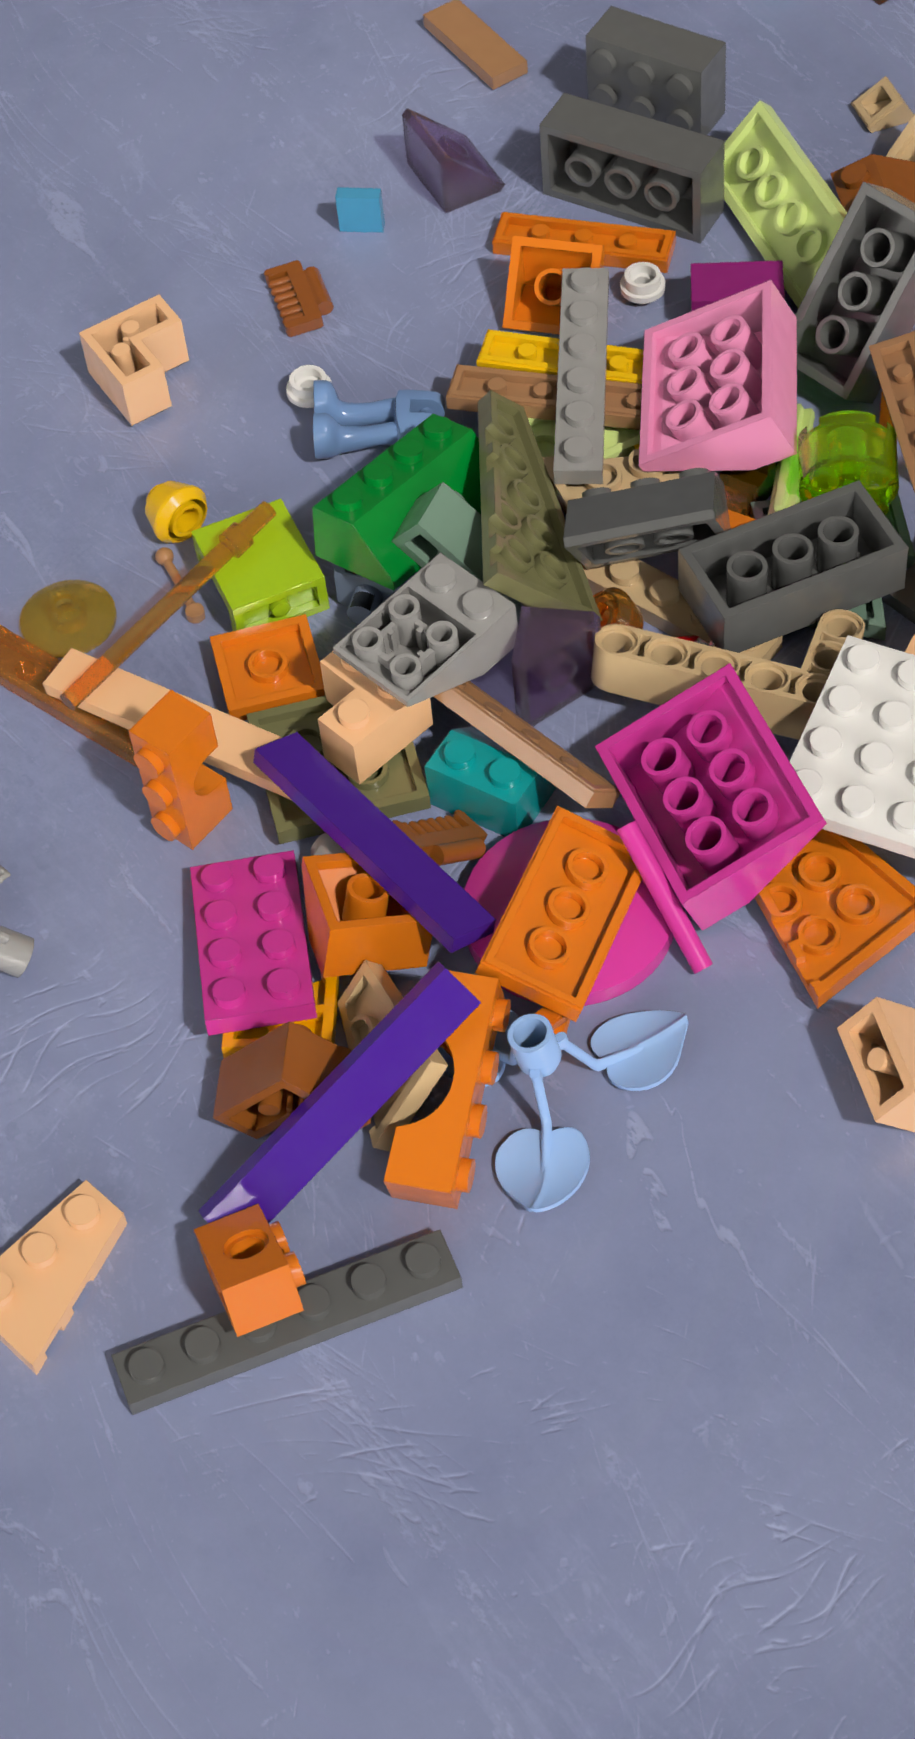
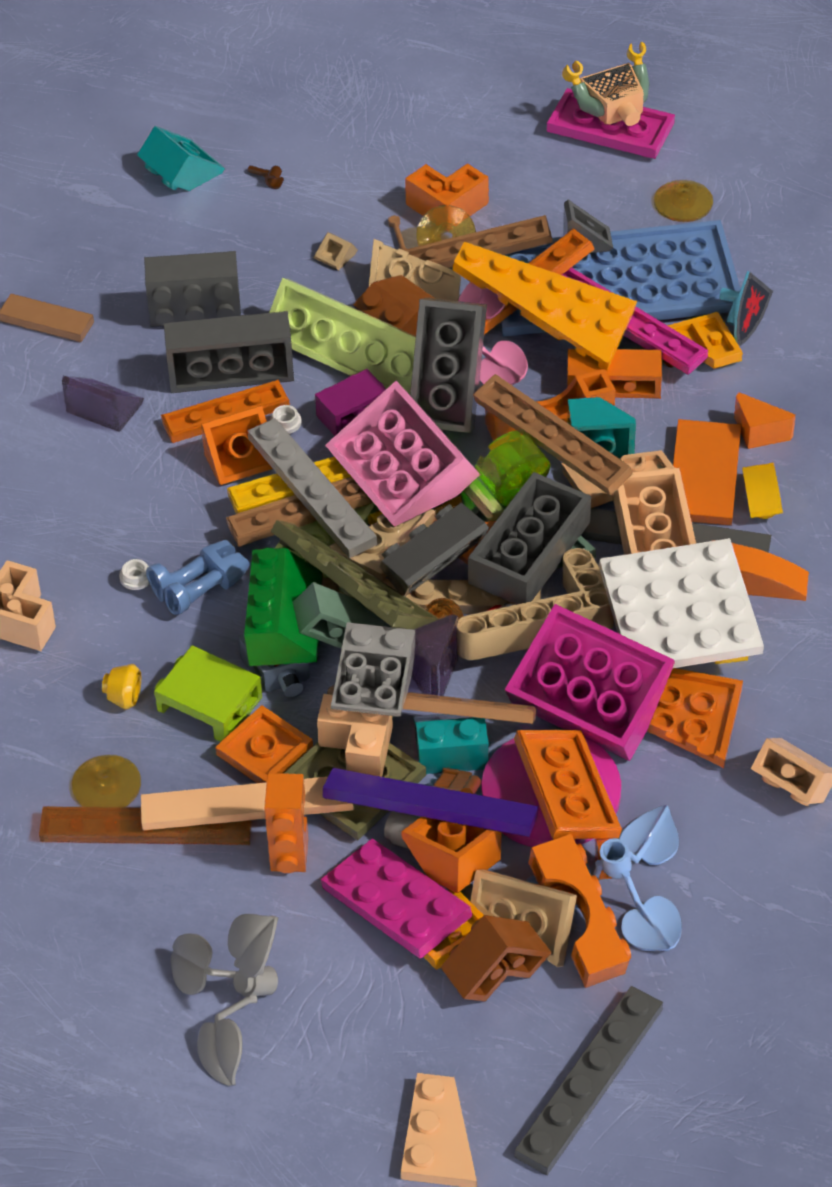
camera: 40 degrees left, 5 degrees down
clear orange bar [60,501,276,710] -> none
medium nougat hinge [155,547,206,624] -> none
orange brick [193,1204,306,1337] -> none
dark purple tile [198,961,481,1224] -> none
dark orange piece [264,260,334,337] -> none
dark azure tile [335,187,385,233] -> none
dark pink bar [616,820,713,974] -> none

